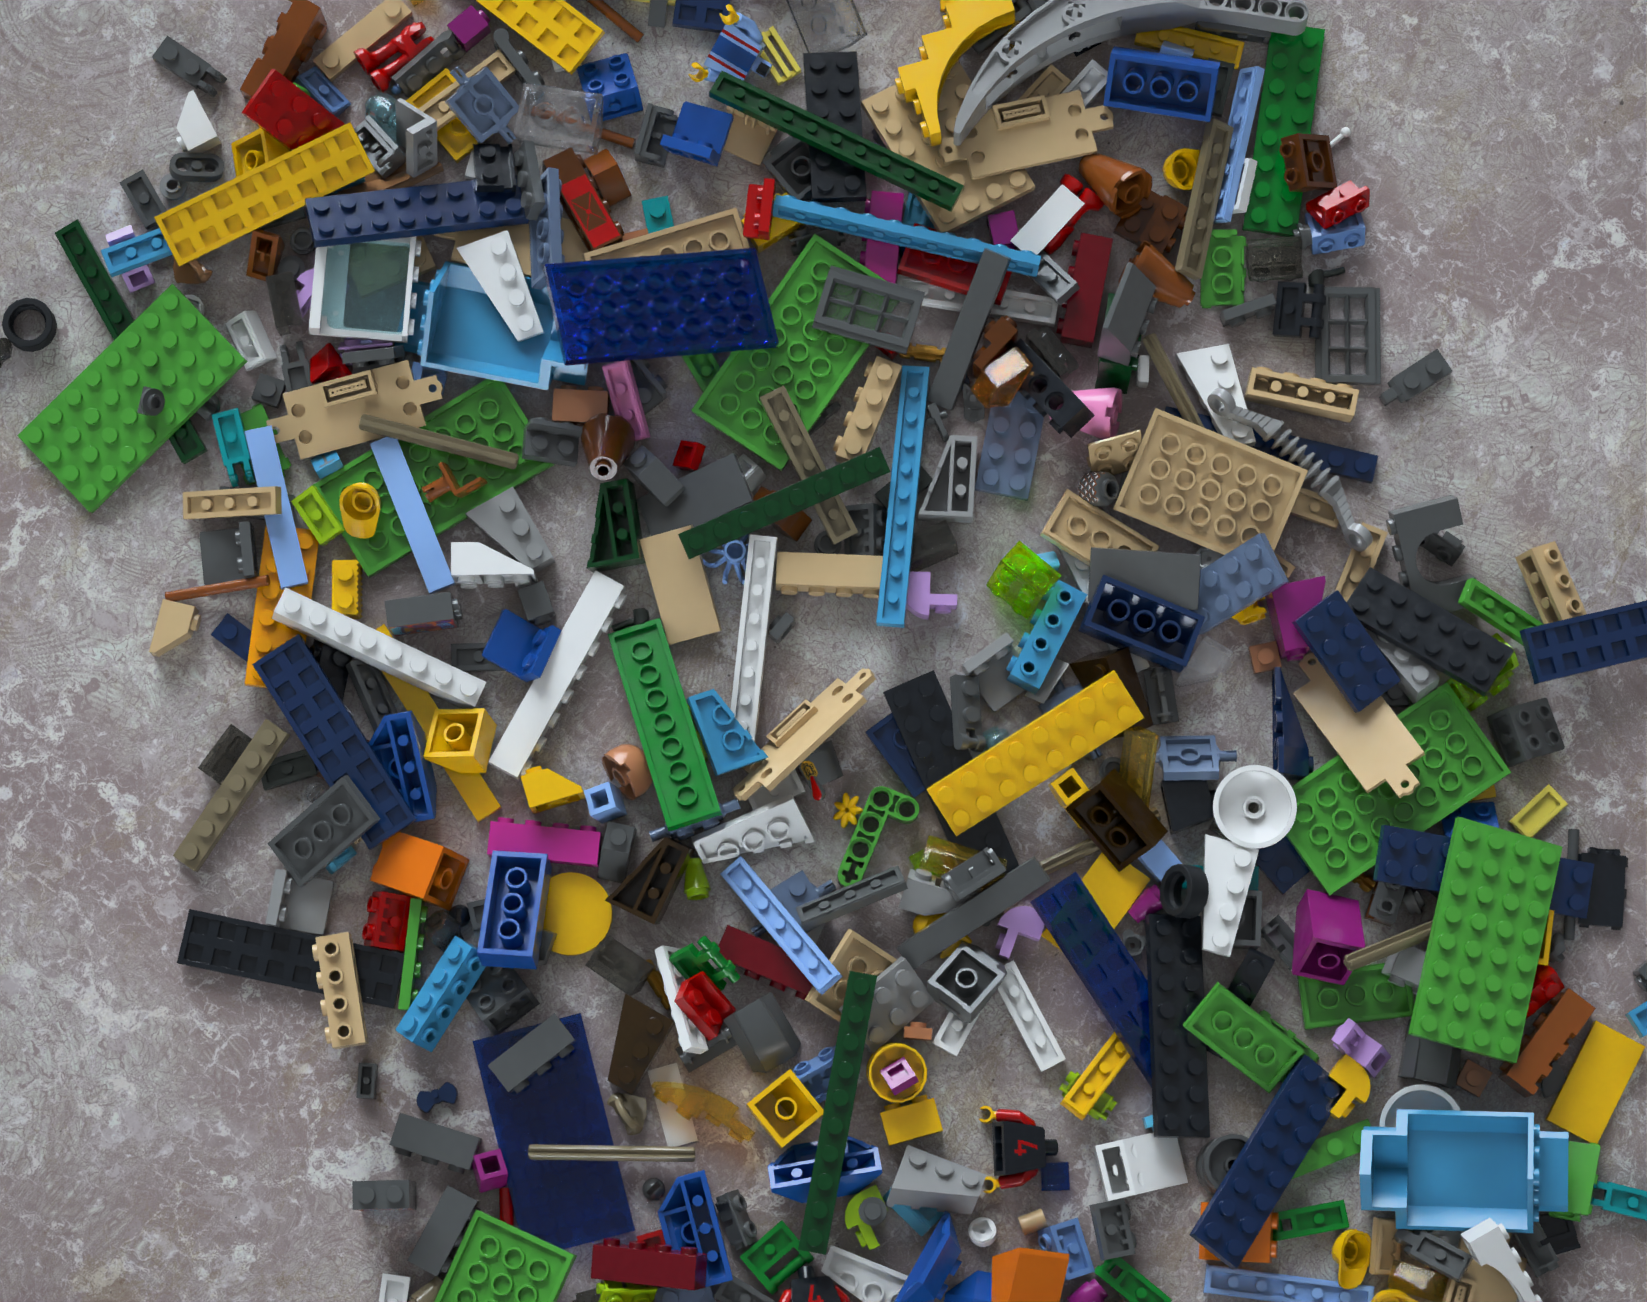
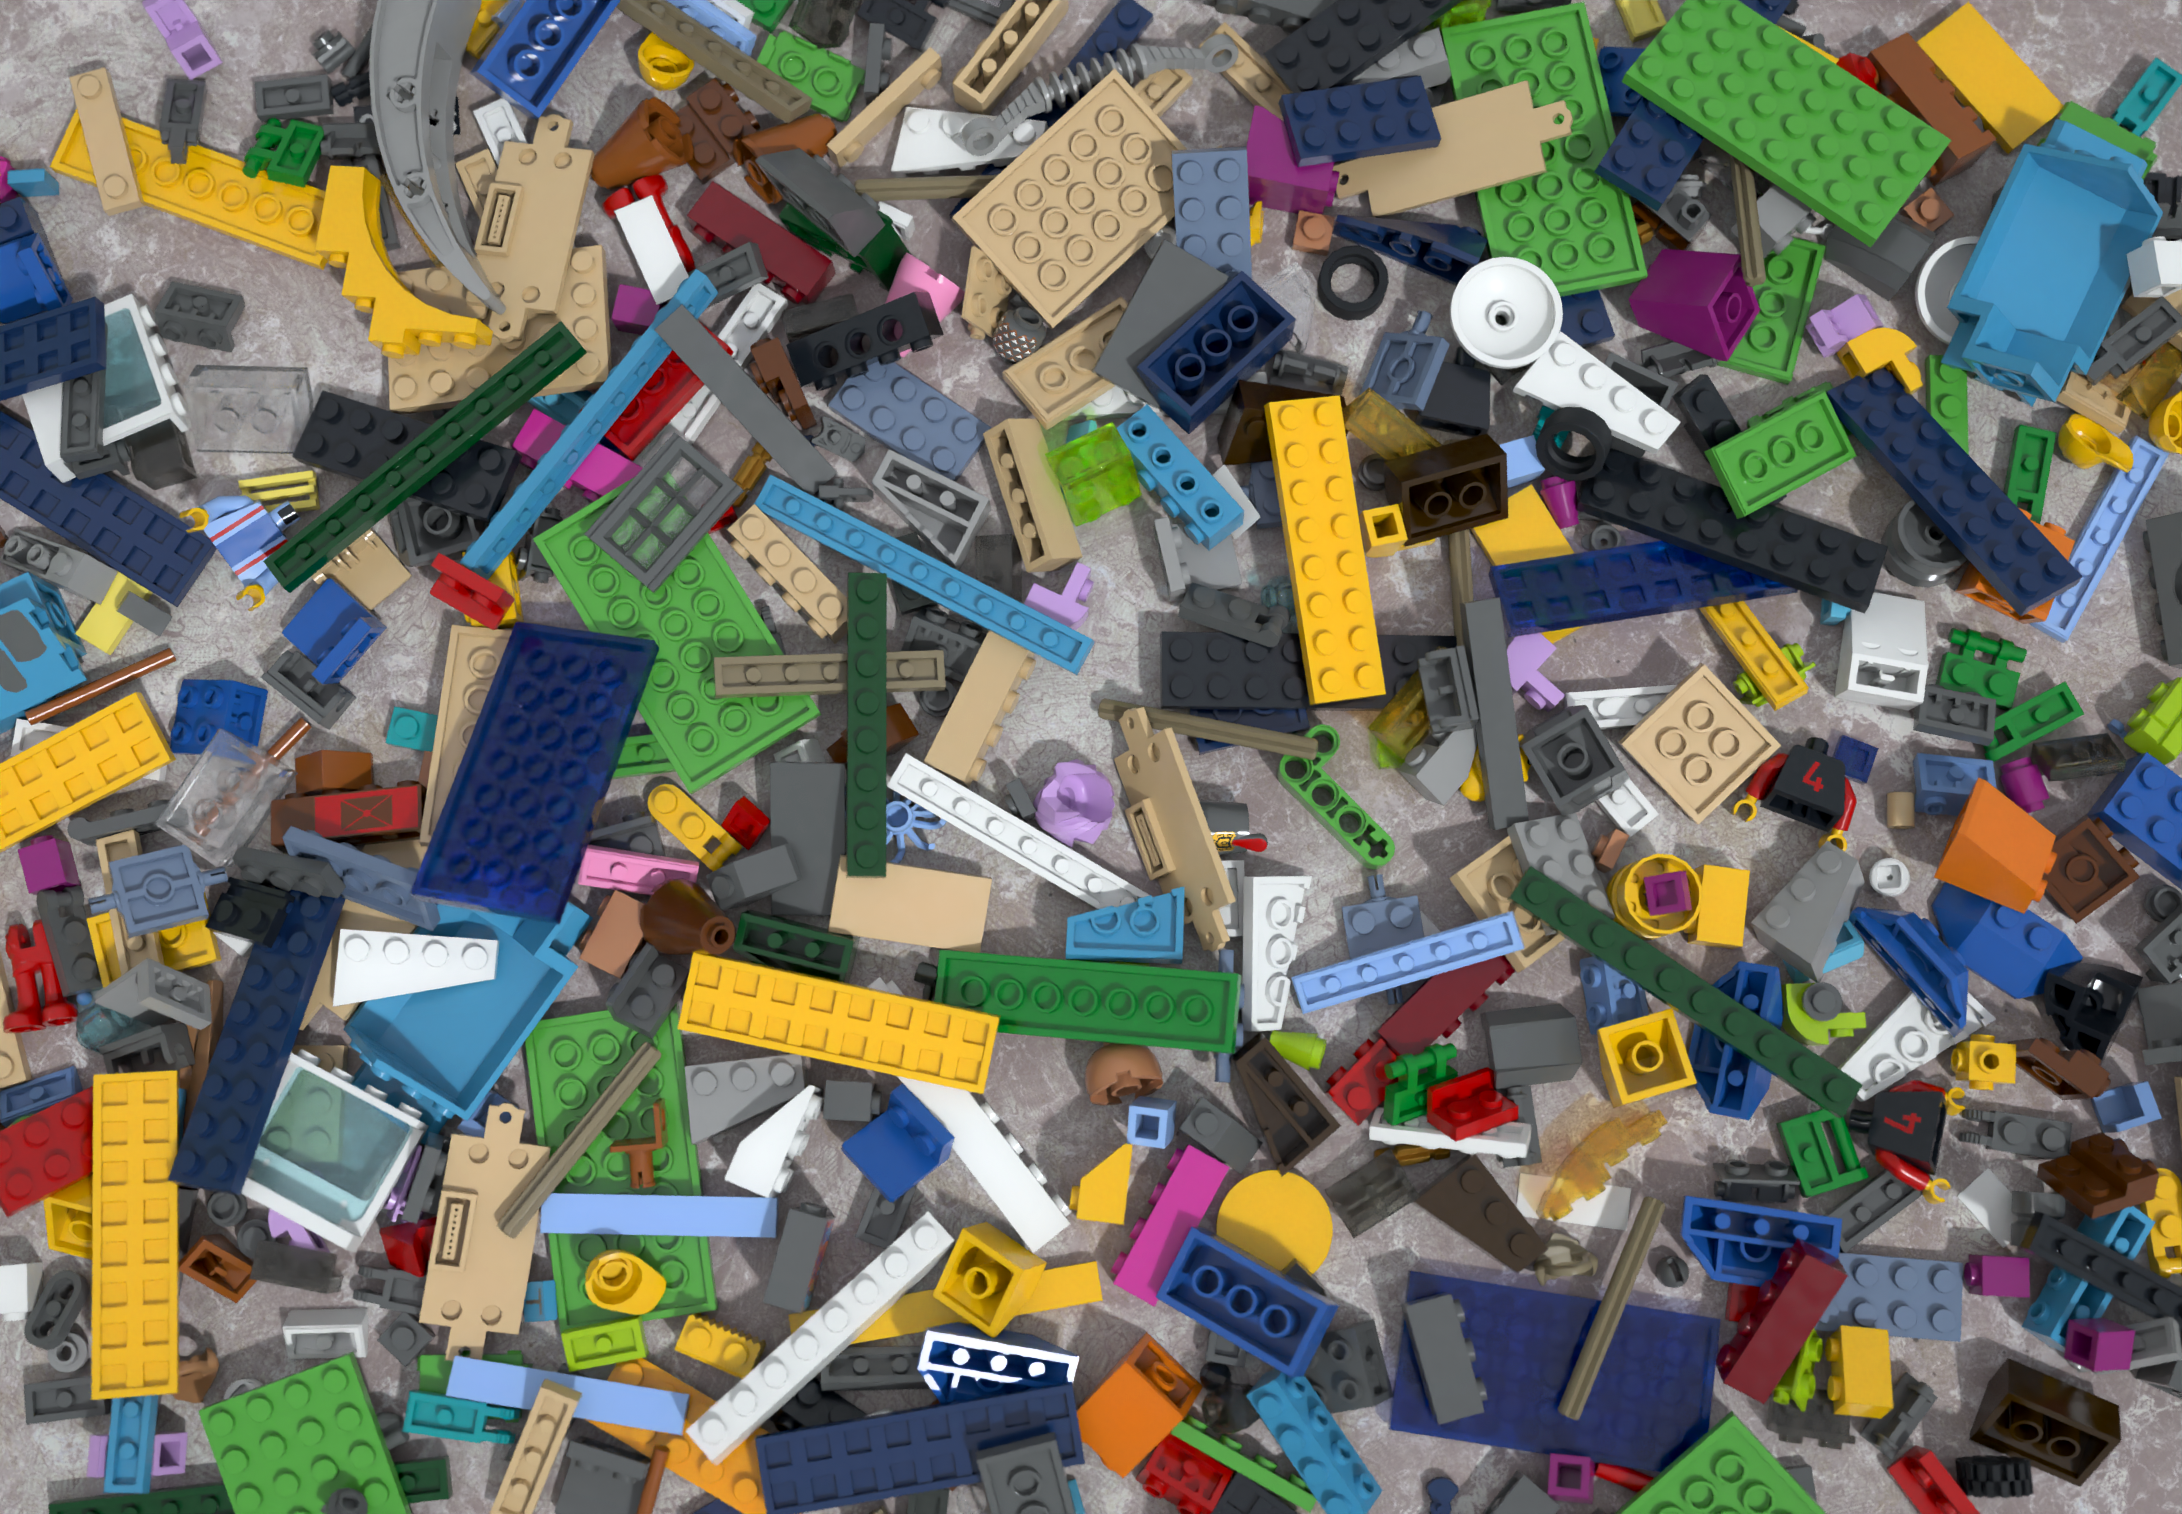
camera: 70 degrees left, 0 degrees up
clear tile [632,1201,662,1231] -> none
dark grey tile [796,866,908,931] -> none
yellow plant [833,793,863,828] -> none
clear orange slope [970,347,1033,408] -> none
none -> yellow plate [647,784,743,872]
none -> yellow plate [678,953,1000,1094]
none -> tan plate [826,47,943,169]
none -> tan brick [983,418,1083,573]
none -> lavender hair [1033,759,1115,848]
none -> dark tan axle [1098,698,1319,760]
none -> black tyre [1317,245,1389,321]
none -> red bracket [1324,1038,1399,1126]
none -> tan plate [1618,663,1781,825]
none -> green plate [1935,628,2027,711]

